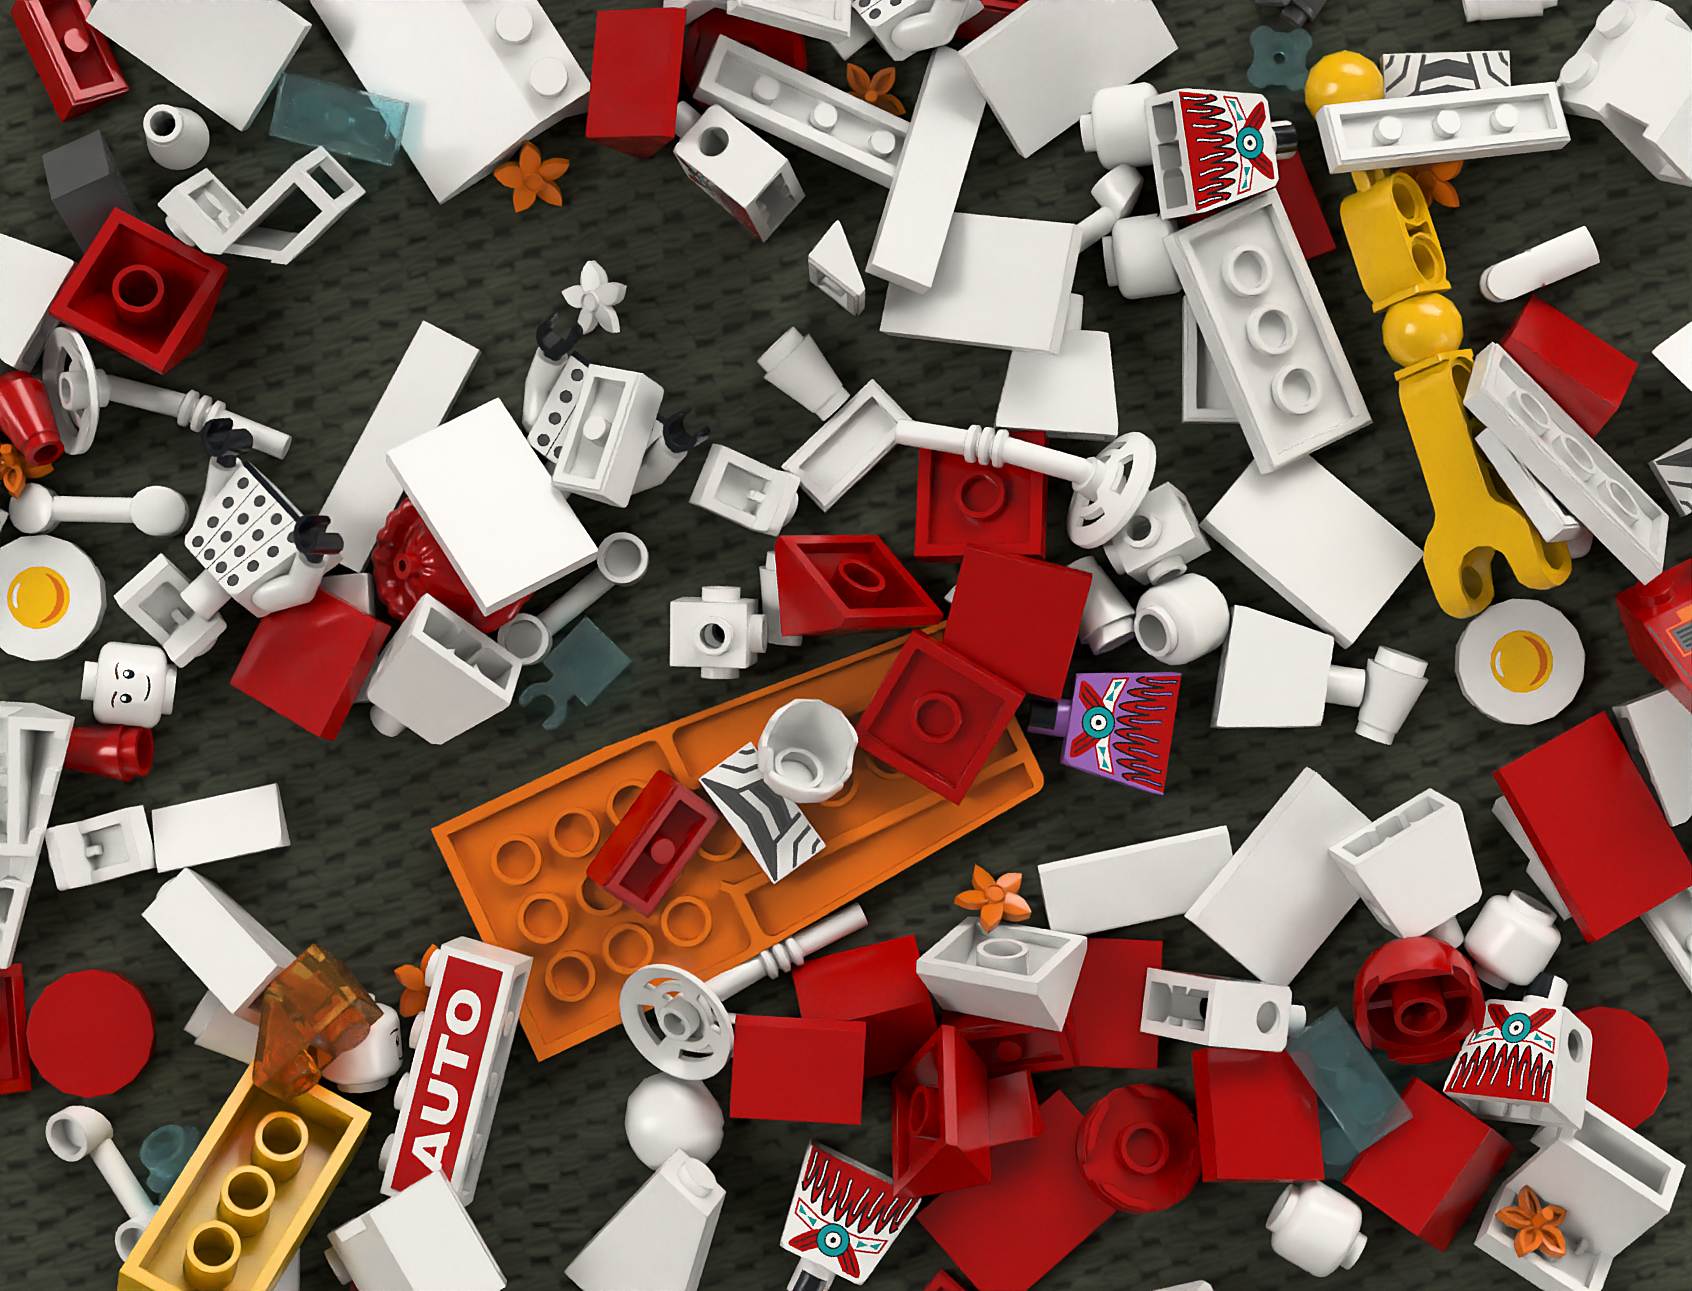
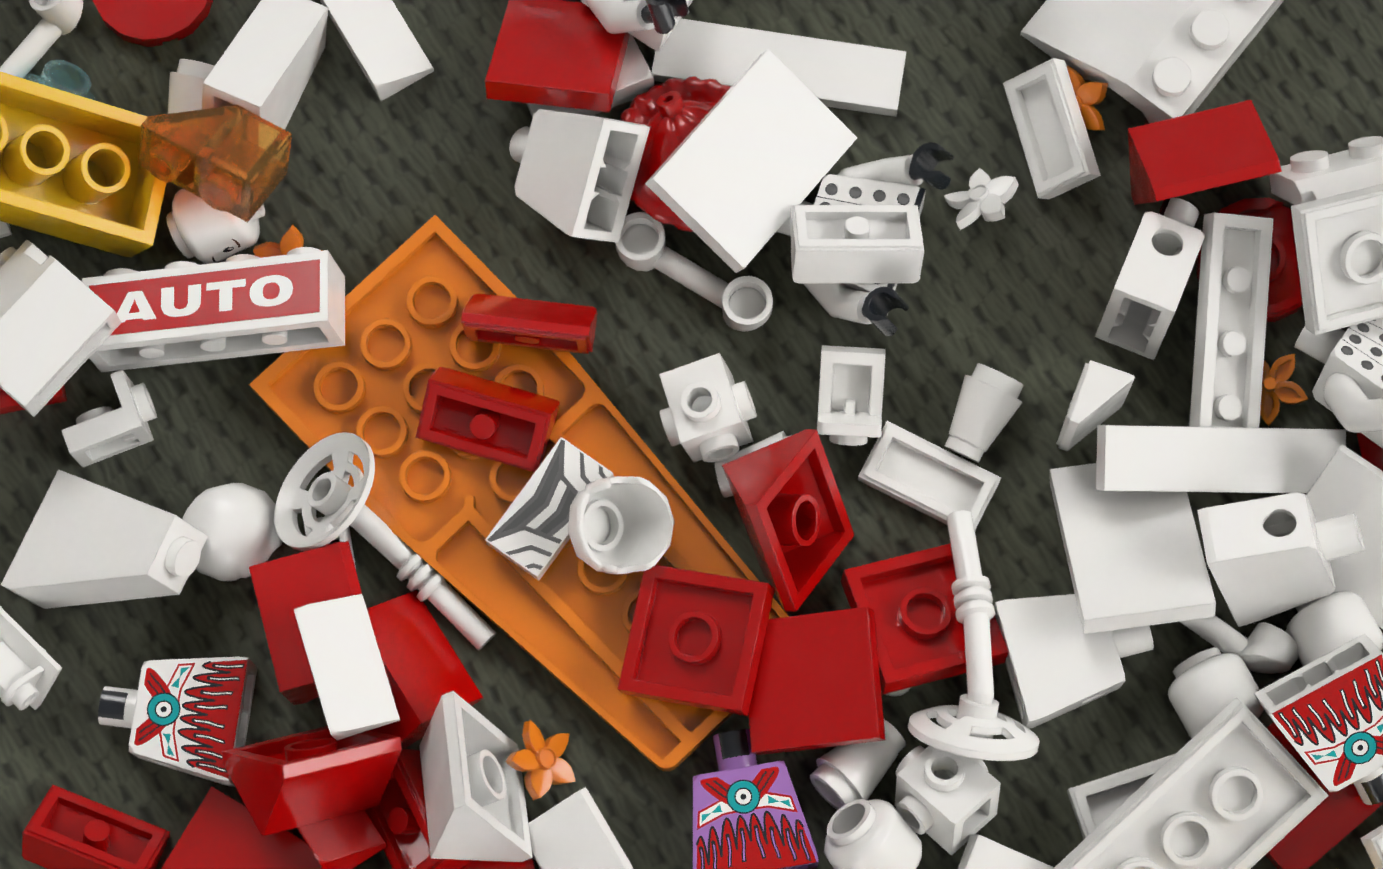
camera: 75 degrees right, 10 degrees down
clear light blue plate [518,616,633,731] -> none
none -> white bracket [61,369,157,467]
none -> white slope [294,594,400,740]
none -> red slope [461,294,597,354]
none -> white tile [1003,58,1101,199]
none -> white torso [1197,492,1365,627]

